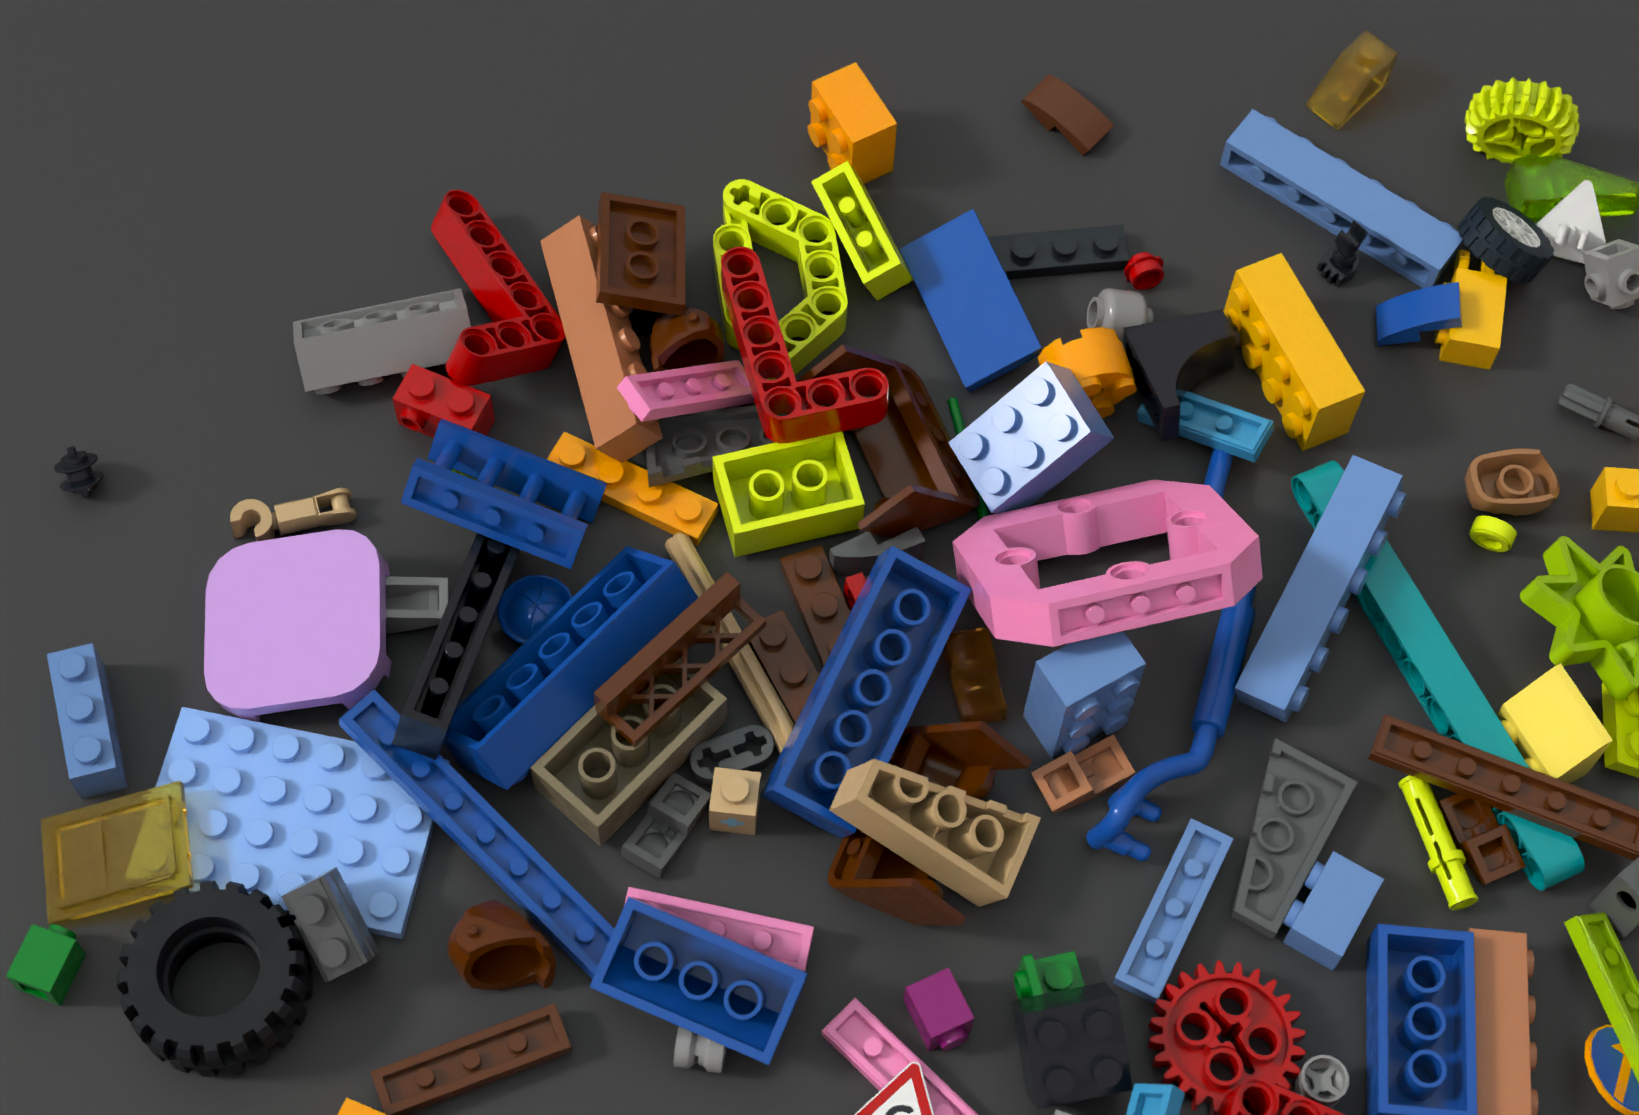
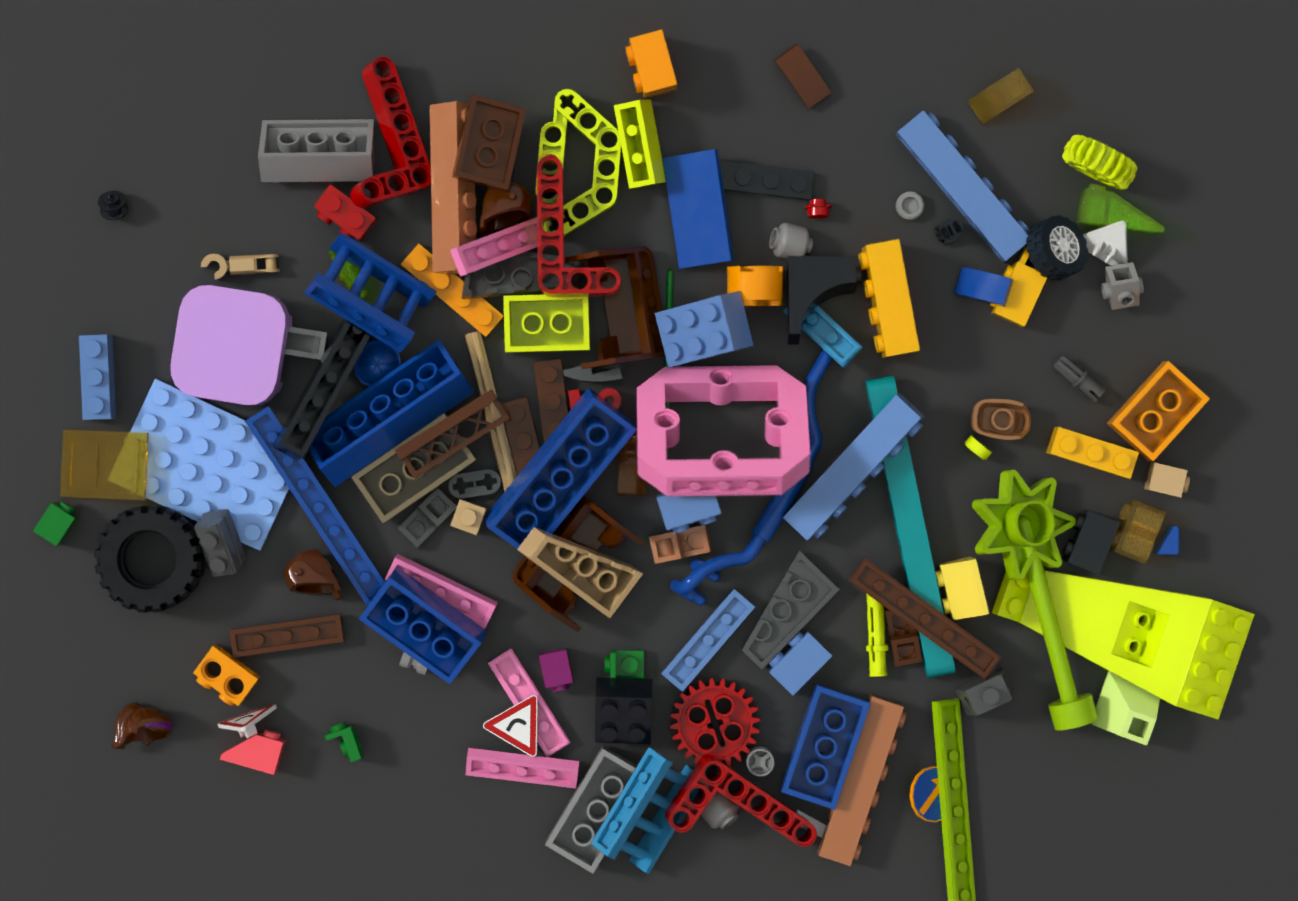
camera: 20 degrees right, 25 degrees up
none -> light grey tile [895,191,924,220]

